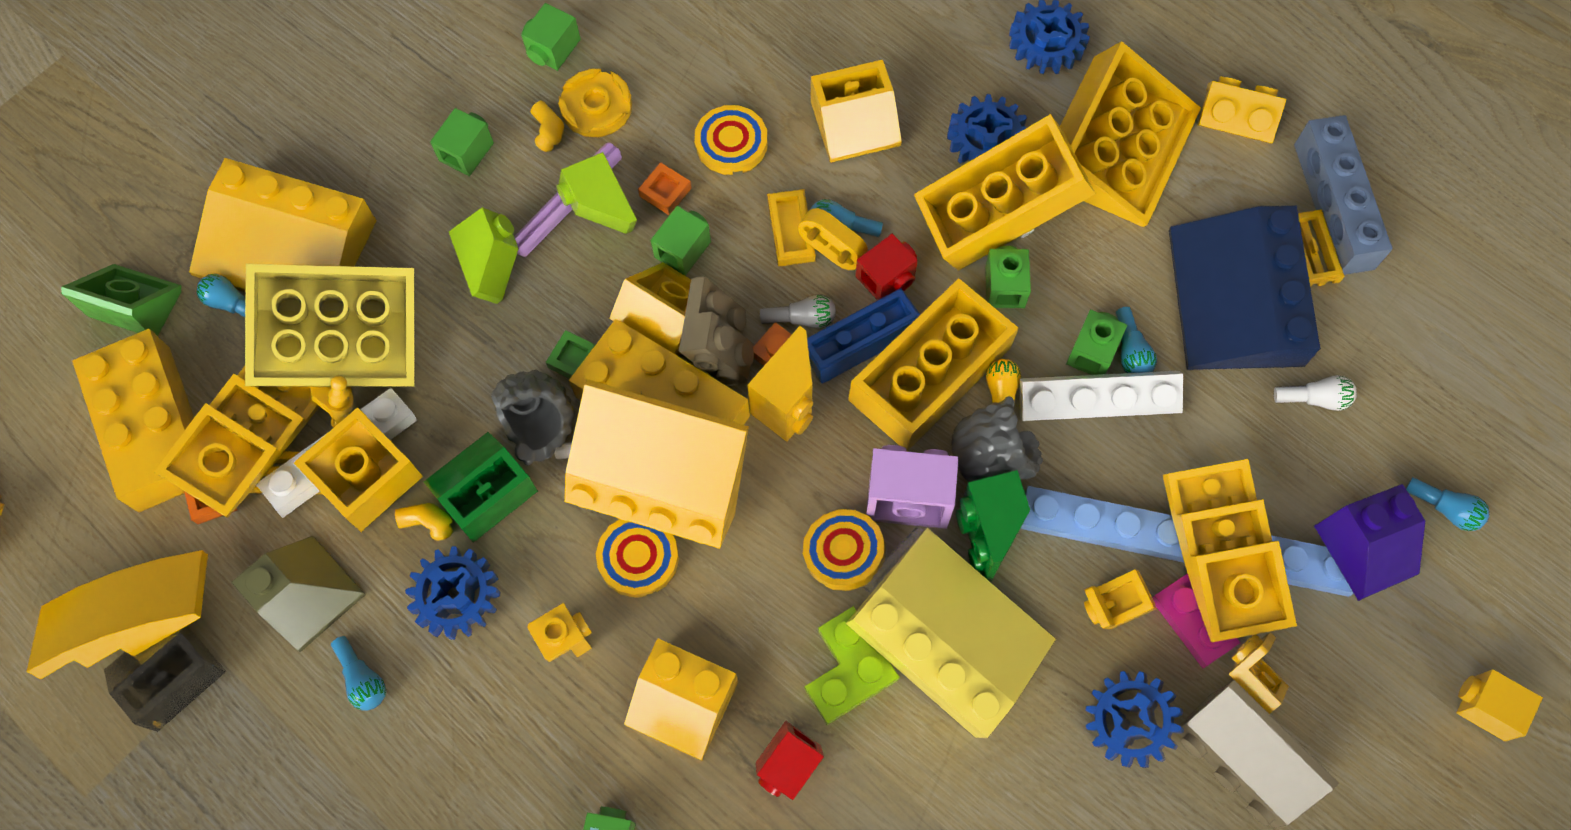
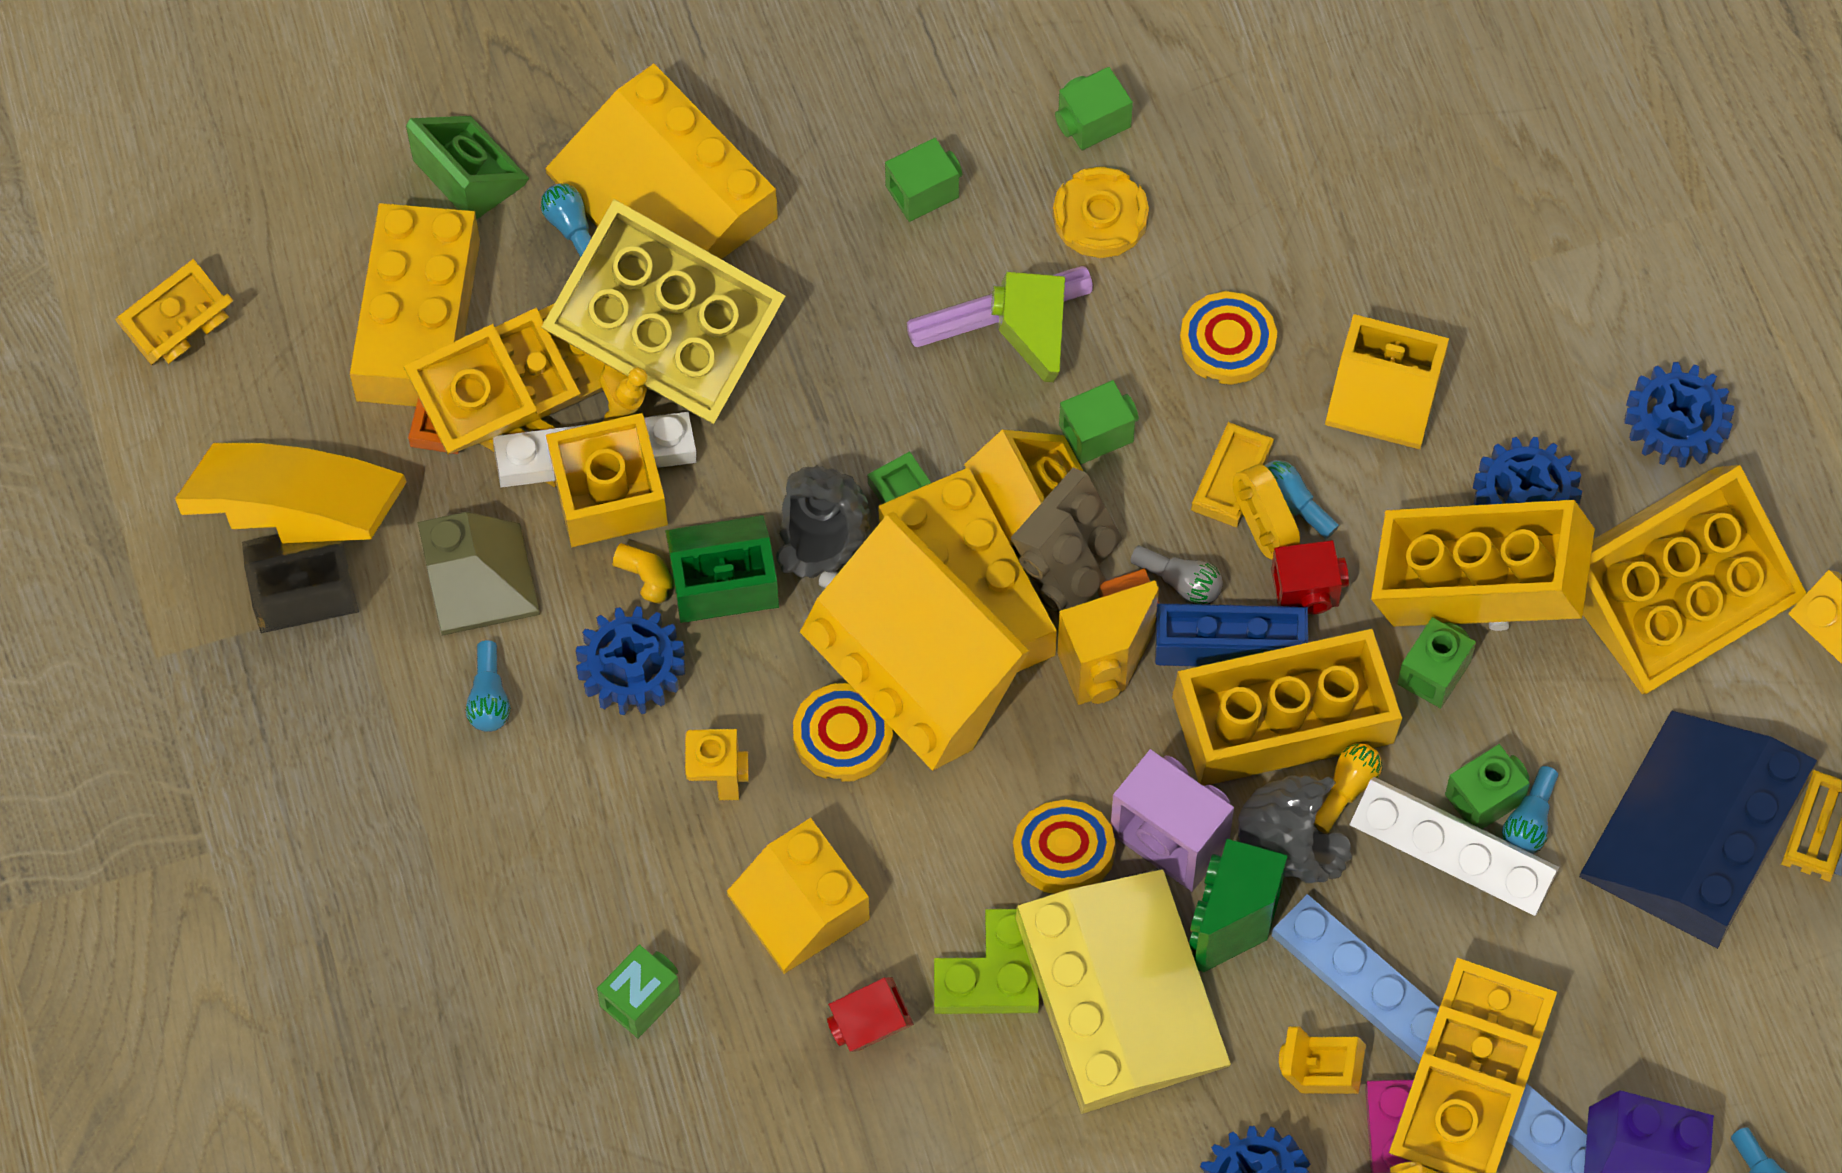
camera: 30 degrees right, 5 degrees down
lime slope [449,207,519,304] -> none
yellow arm [530,100,565,152] -> none
orange plate [638,162,692,215] -> none
white piece [1274,375,1357,411] -> none

